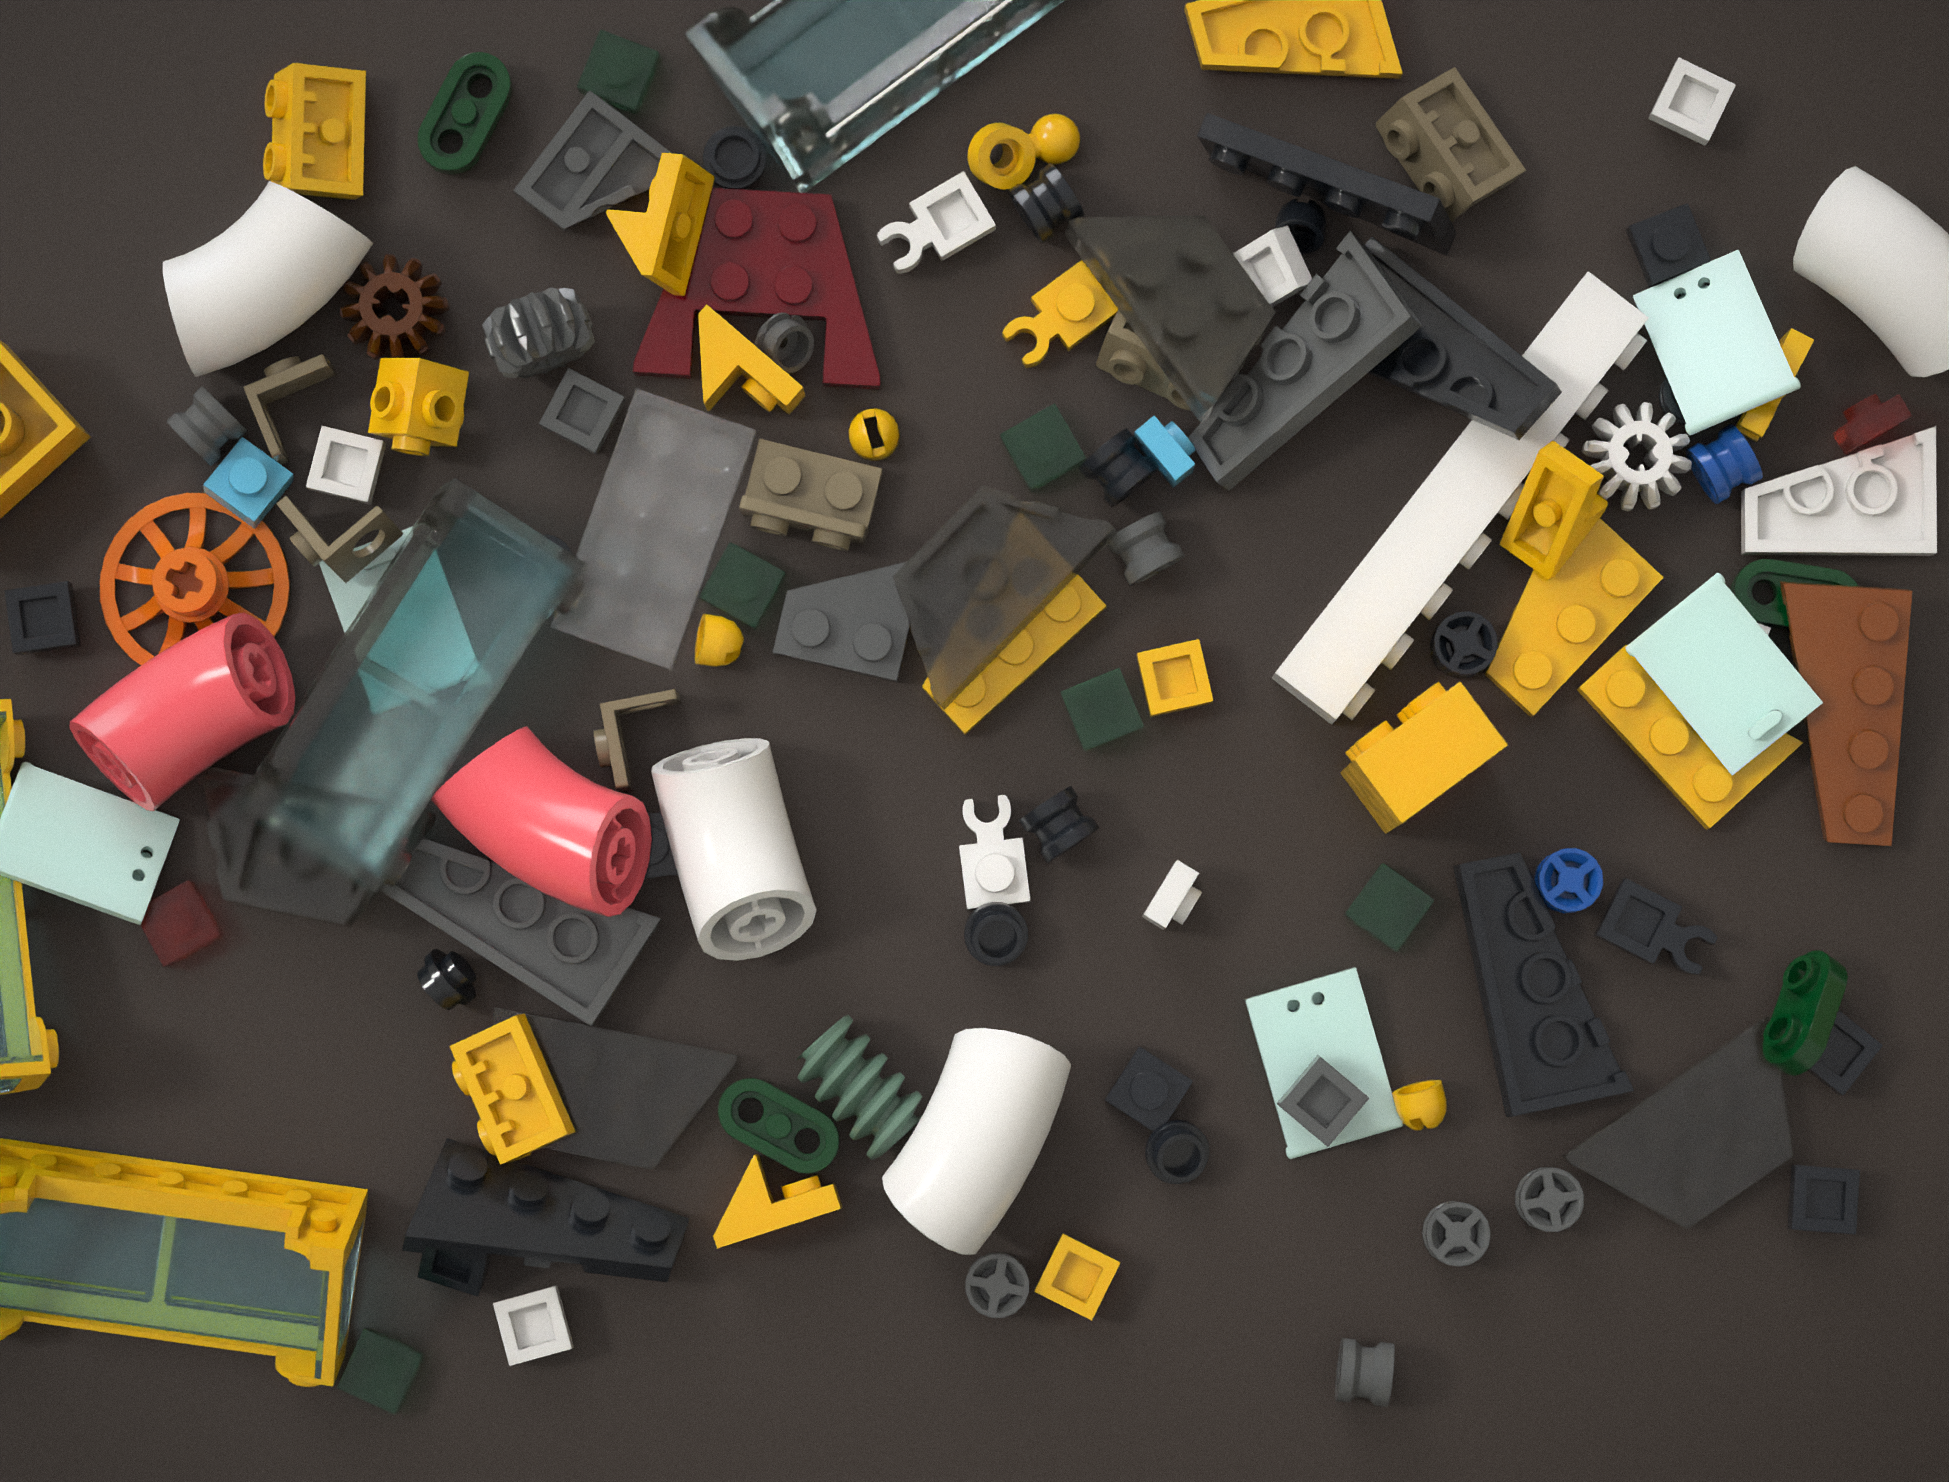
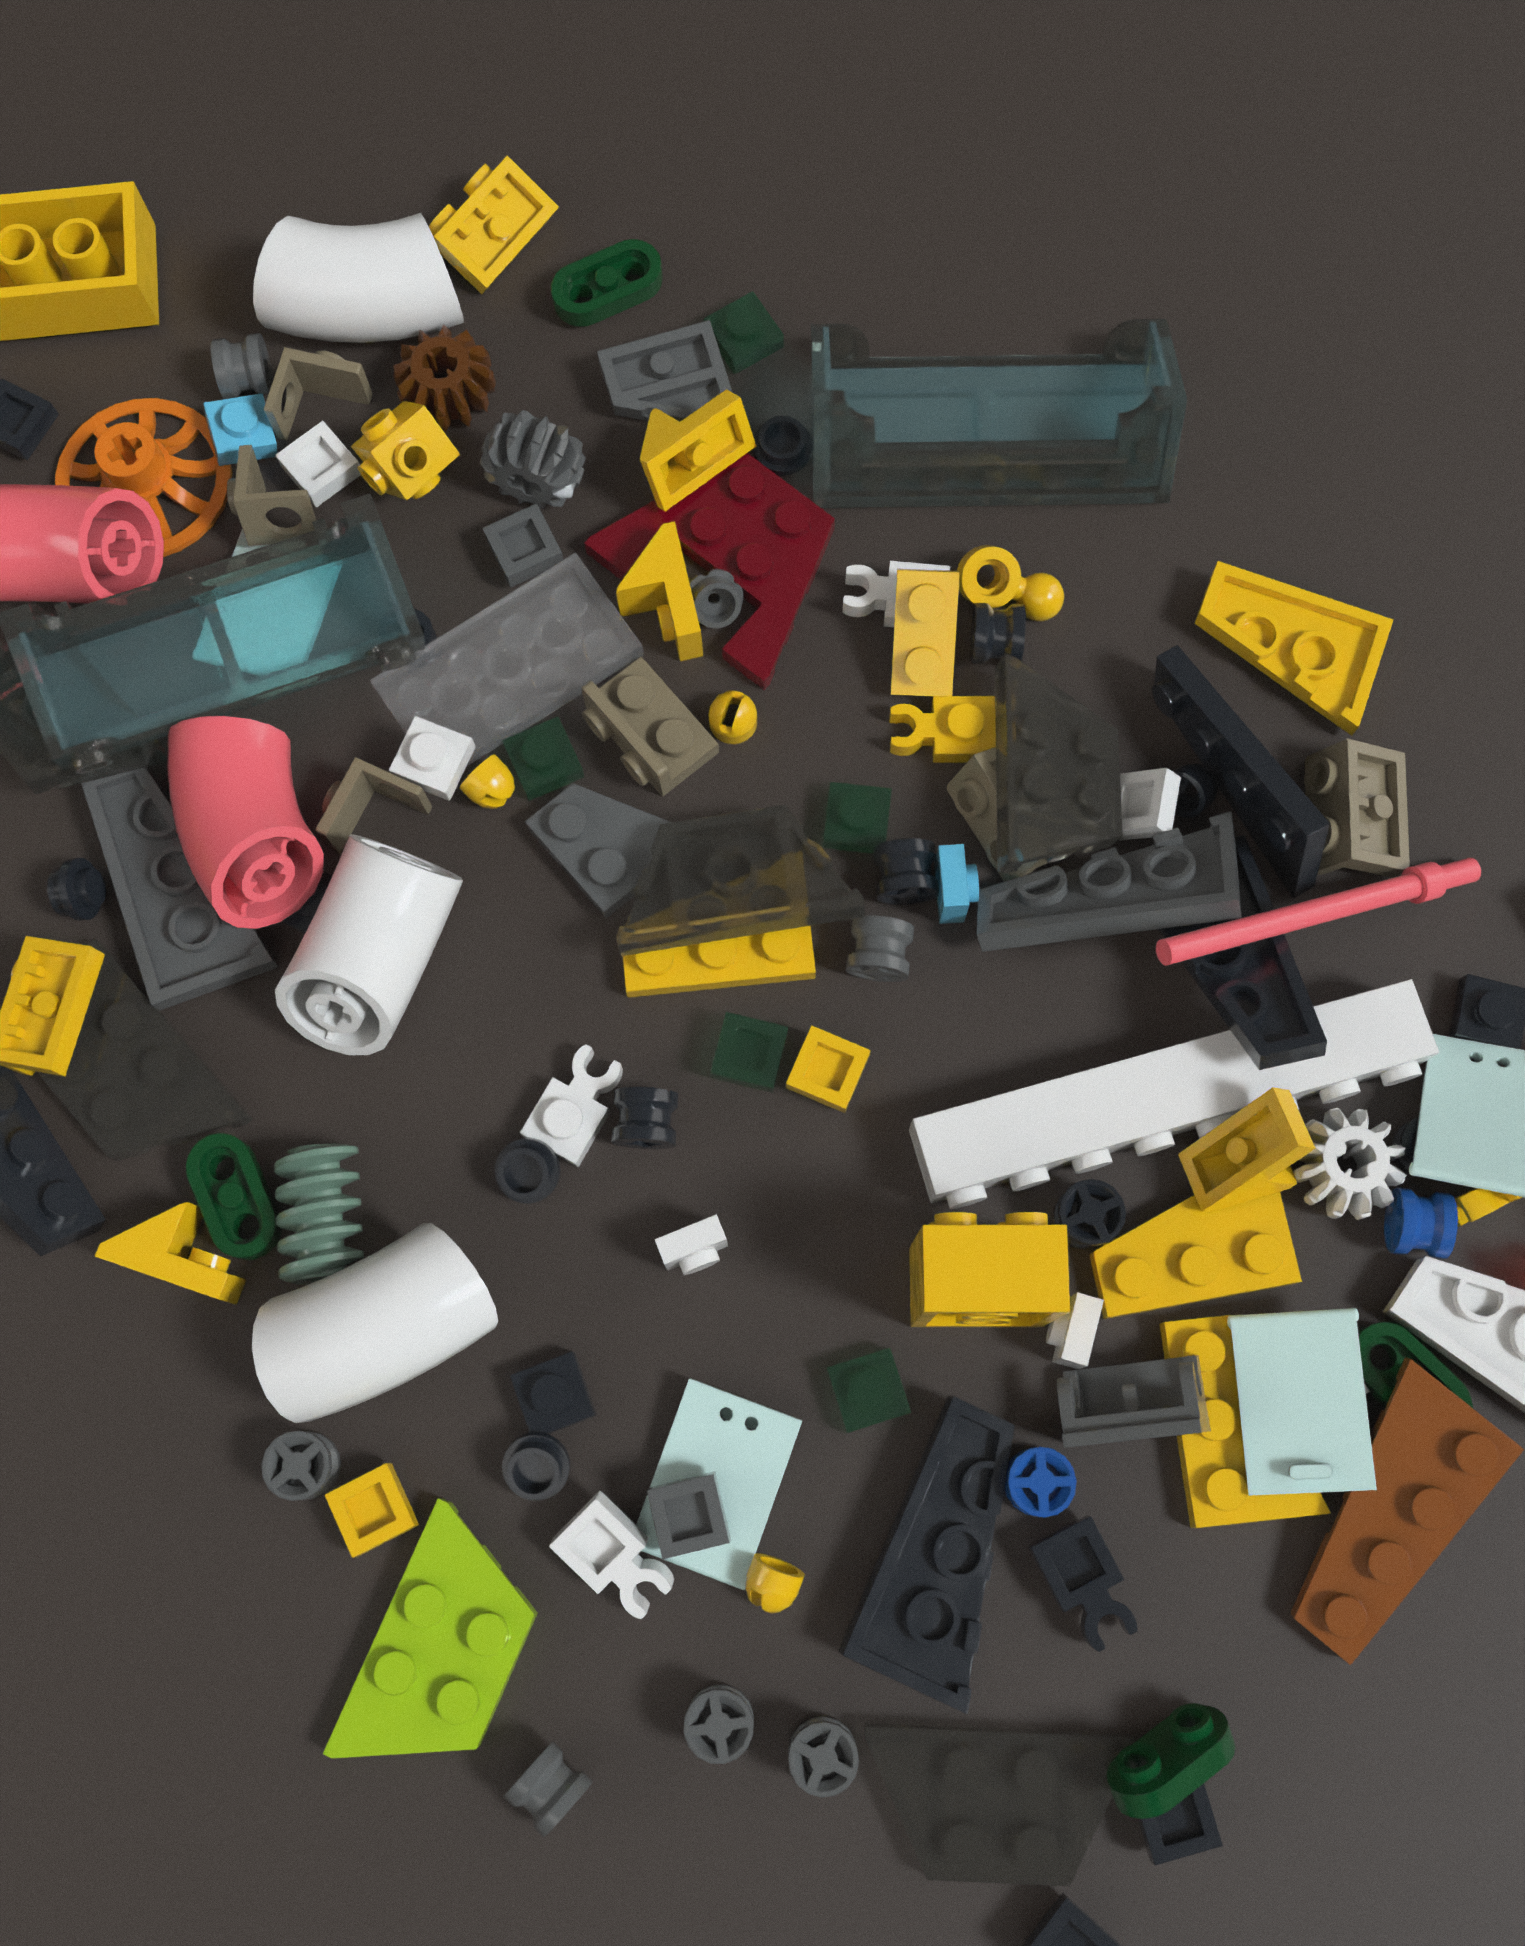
camera: 35 degrees right, 10 degrees down
none -> lime wing [323,1498,538,1758]
none -> white plate [389,716,476,801]
none -> white plate [549,1490,674,1619]
none -> yellow plate [891,568,960,696]
none -> white plate [1046,1292,1104,1369]
none -> dark grey hinge [1057,1355,1211,1448]
none -> coral bar [1156,858,1481,966]

